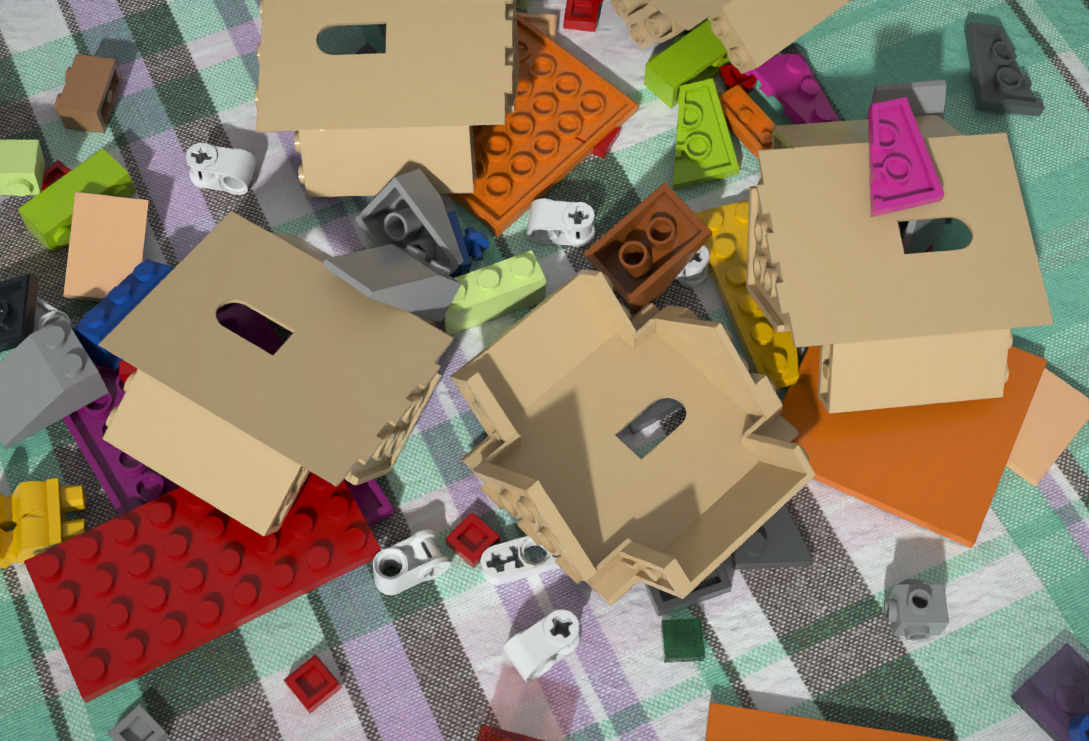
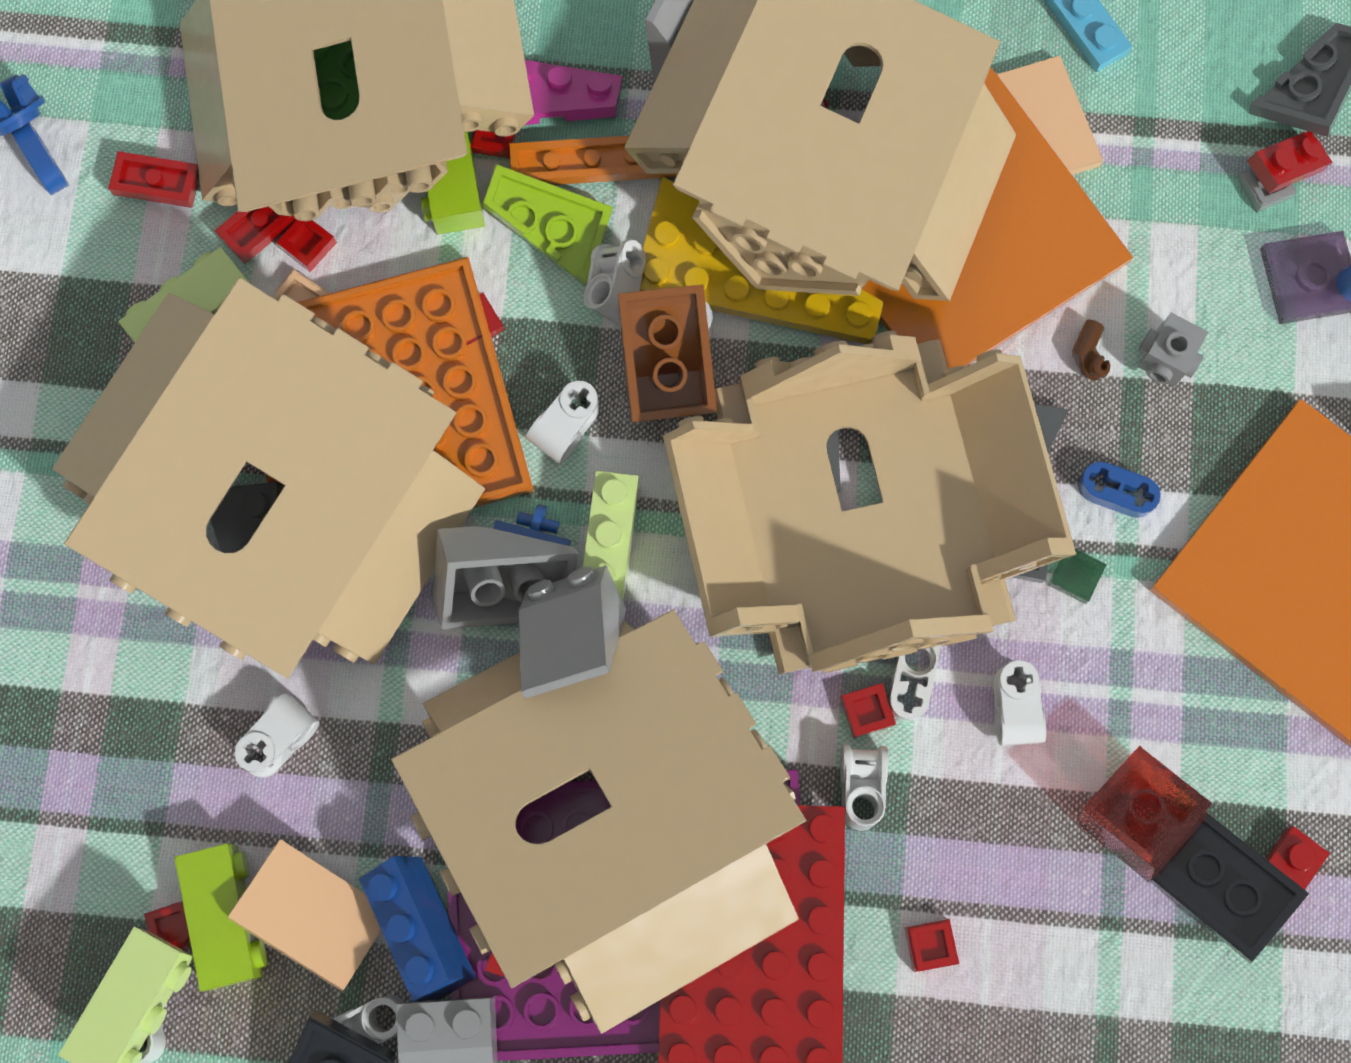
camera: 60 degrees left, 15 degrees up
medium nougat brick [55,54,123,134] -> none
dark pink wing [868,97,945,217] -> none
none -> white piece [584,240,646,324]
none -> reddish brown arm [1072,320,1110,381]
none -> blue beam [1078,462,1161,518]

